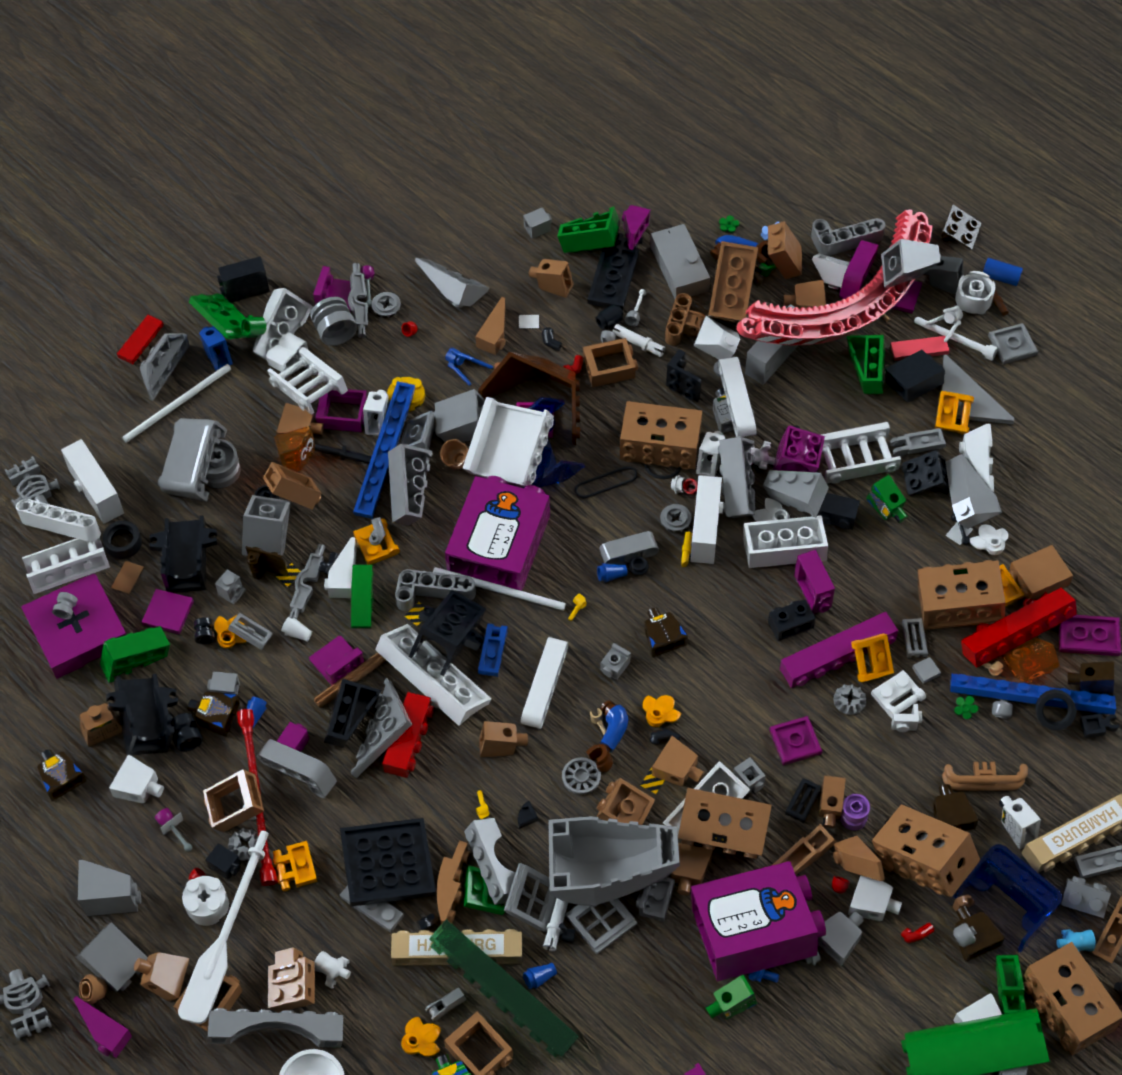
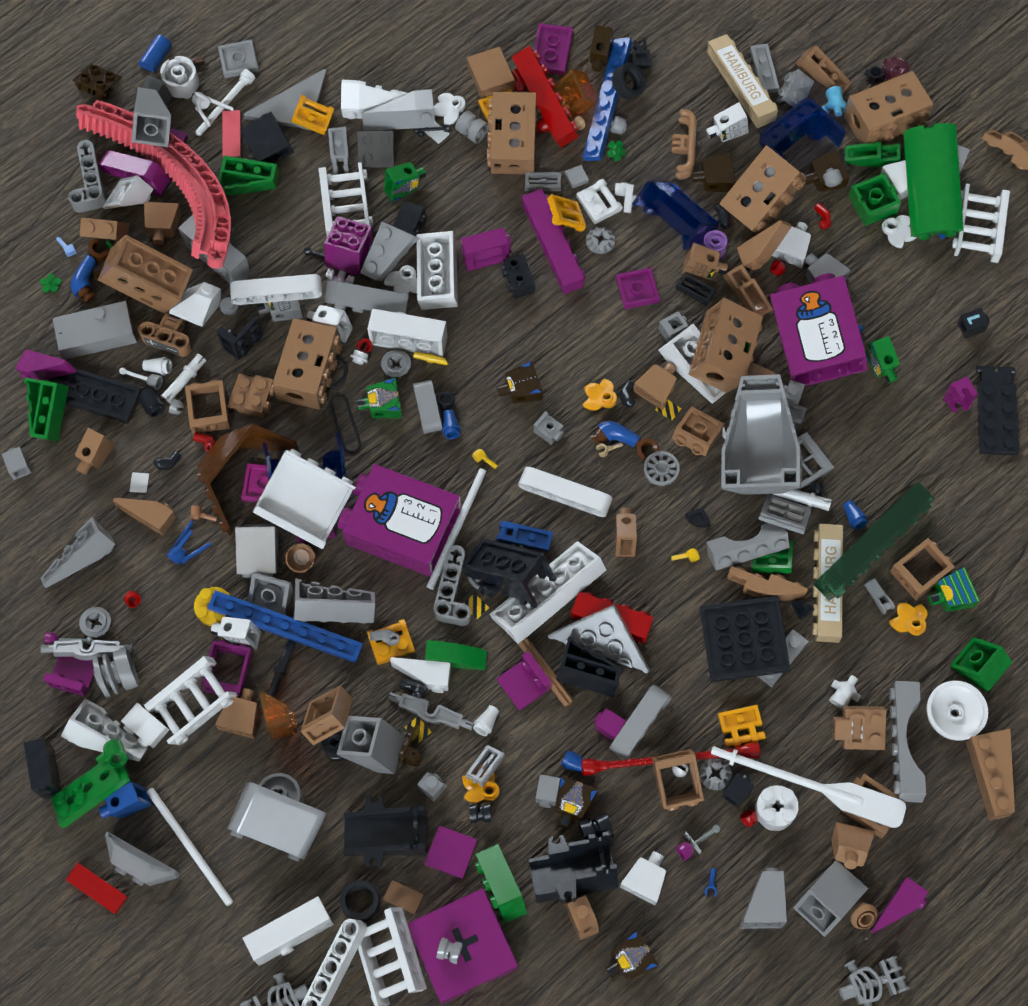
camera: 85 degrees left, 10 degrees up
none -> white cone [143,357,172,376]
none -> medium nougat plate [227,374,275,419]
none -> torso [357,378,402,418]
none -> light grey wheel [455,110,489,144]
none -> clear blue windscreen [632,180,720,250]
none -> blue hand [704,868,717,898]
none -> light grey brick [784,380,805,405]
none -> green brick [849,173,901,226]
none -> white plate [882,215,917,248]

